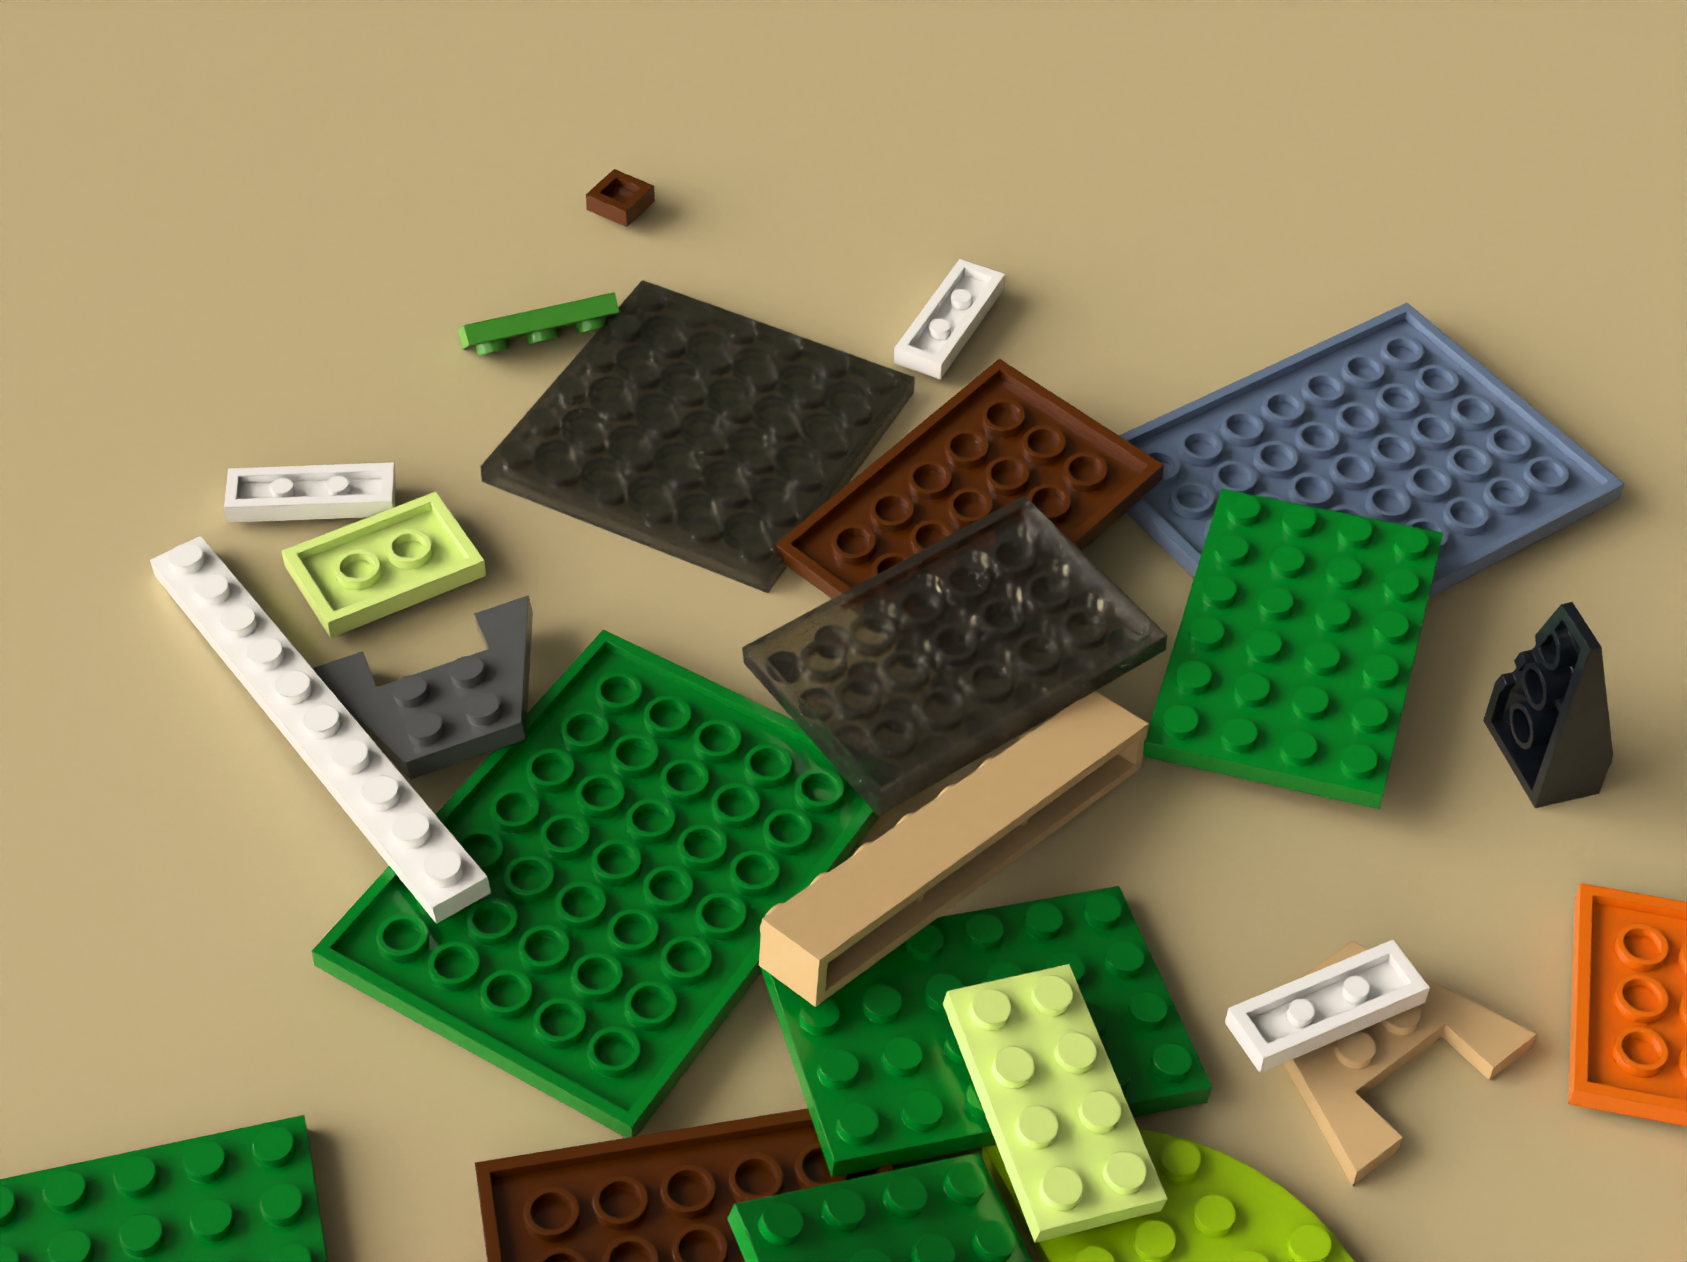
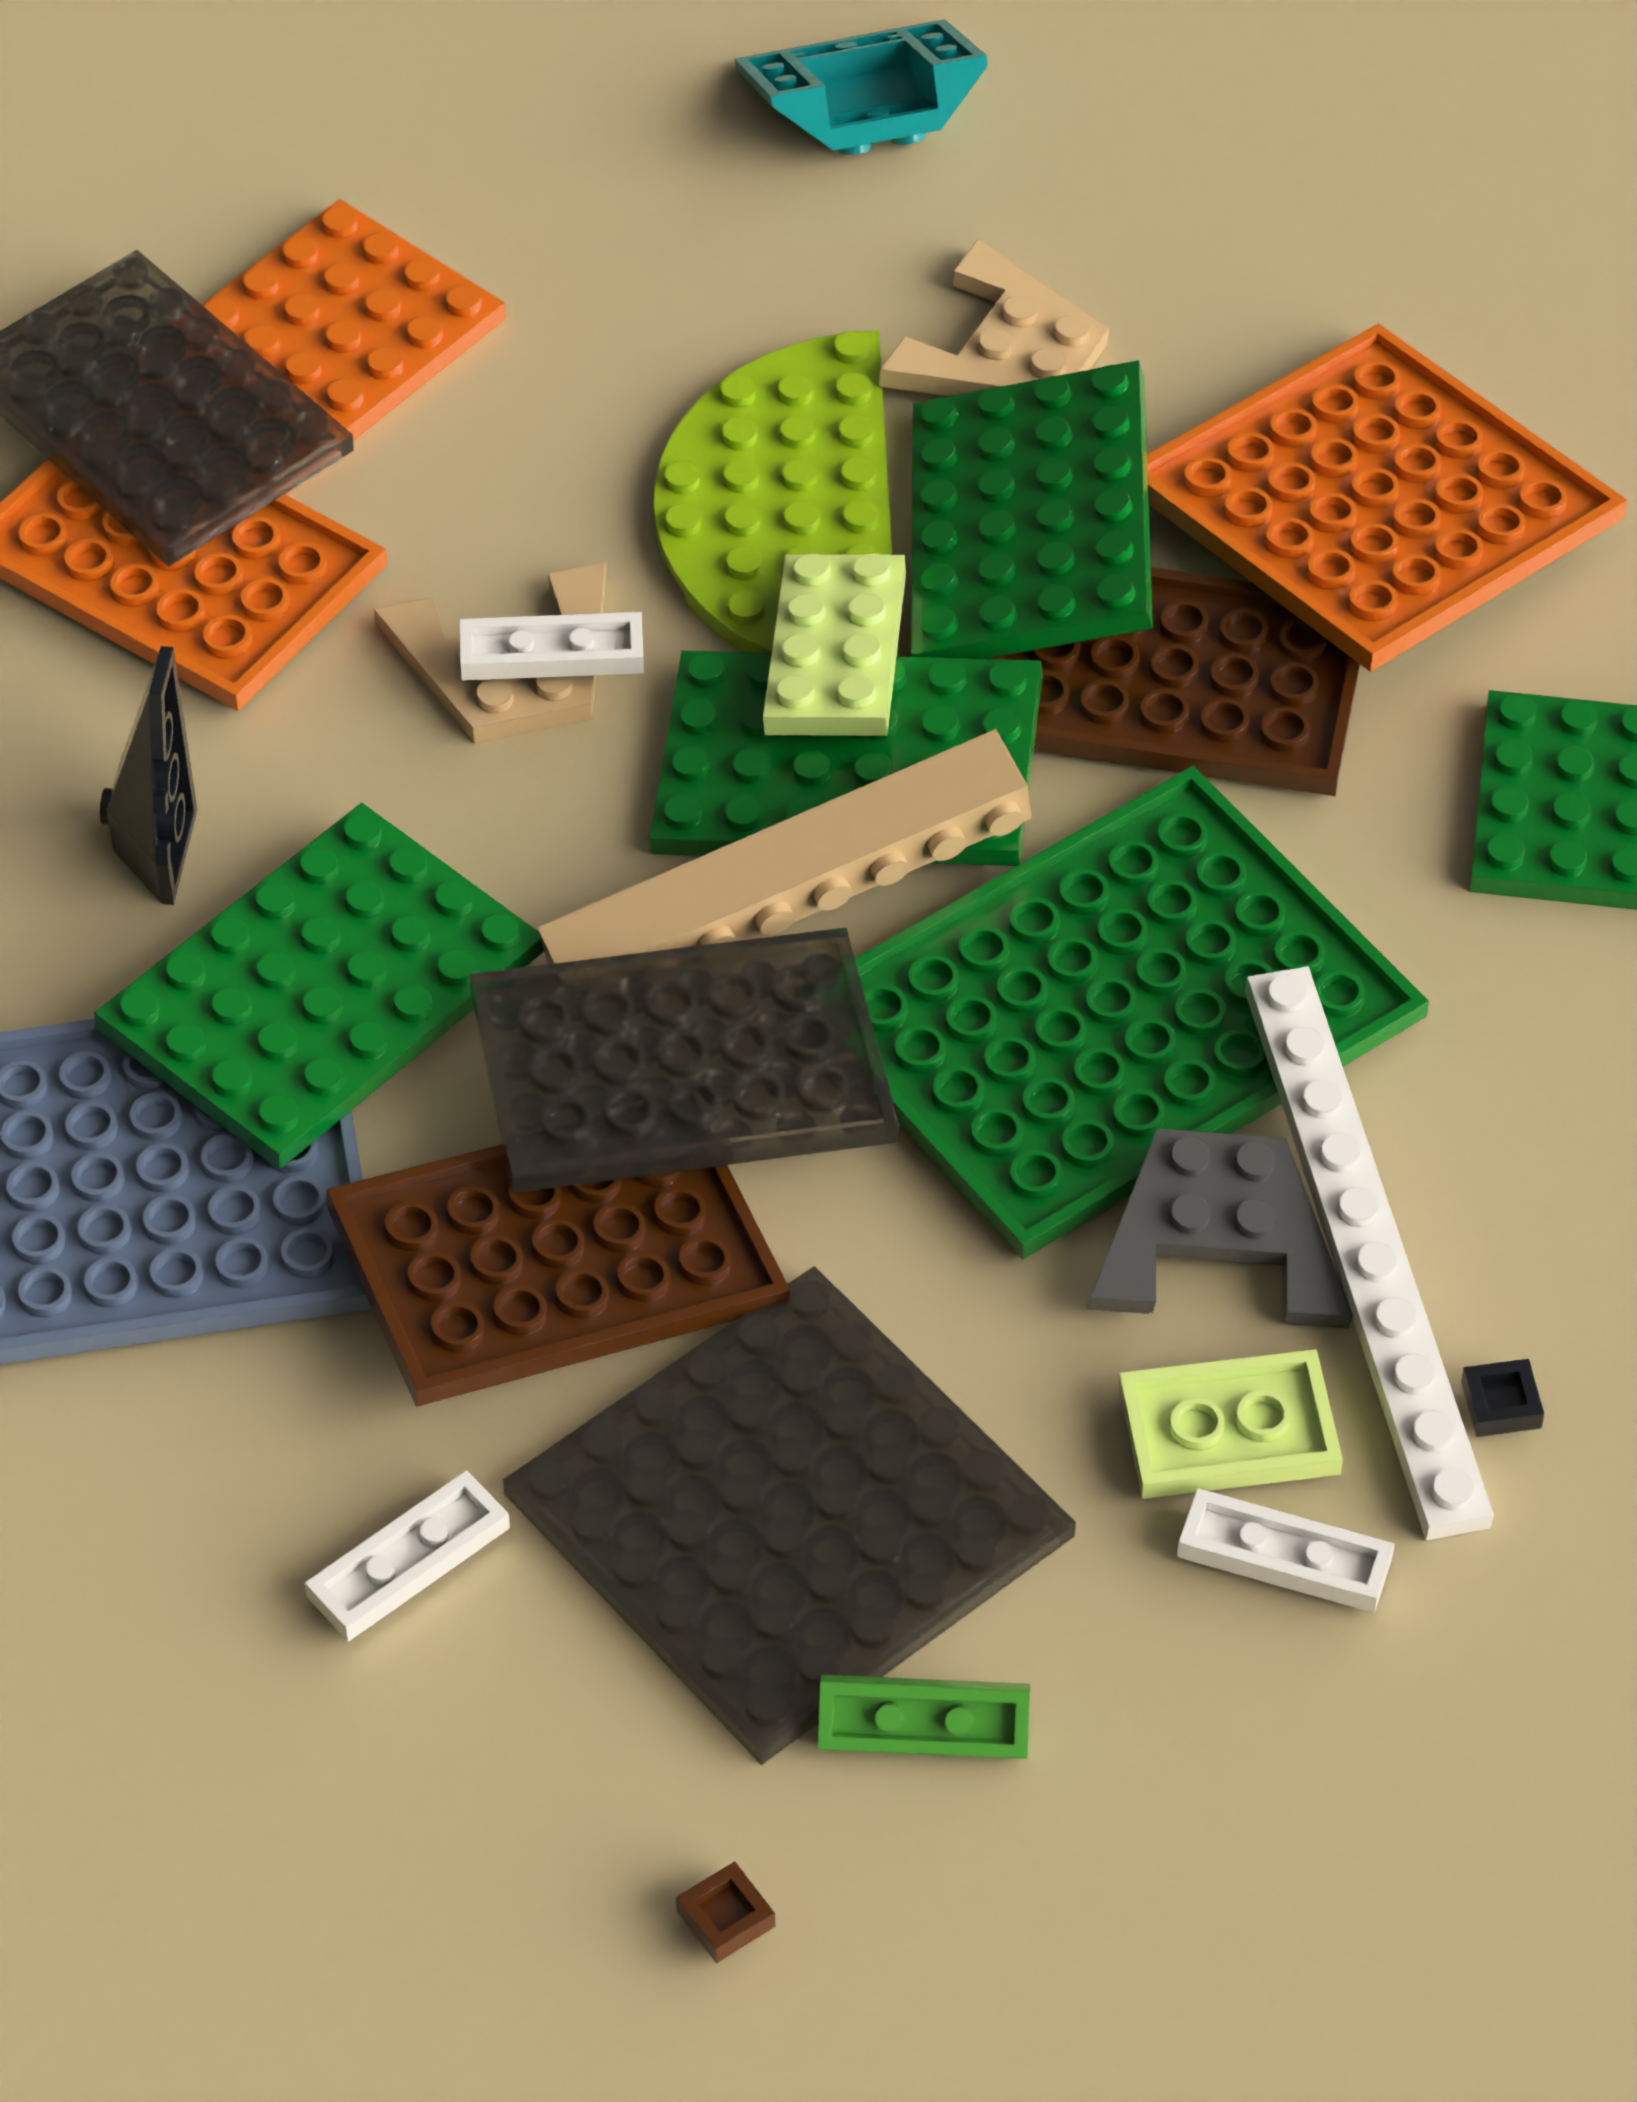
camera: 155 degrees left, 5 degrees up
none -> black plate [1461,1358,1545,1437]

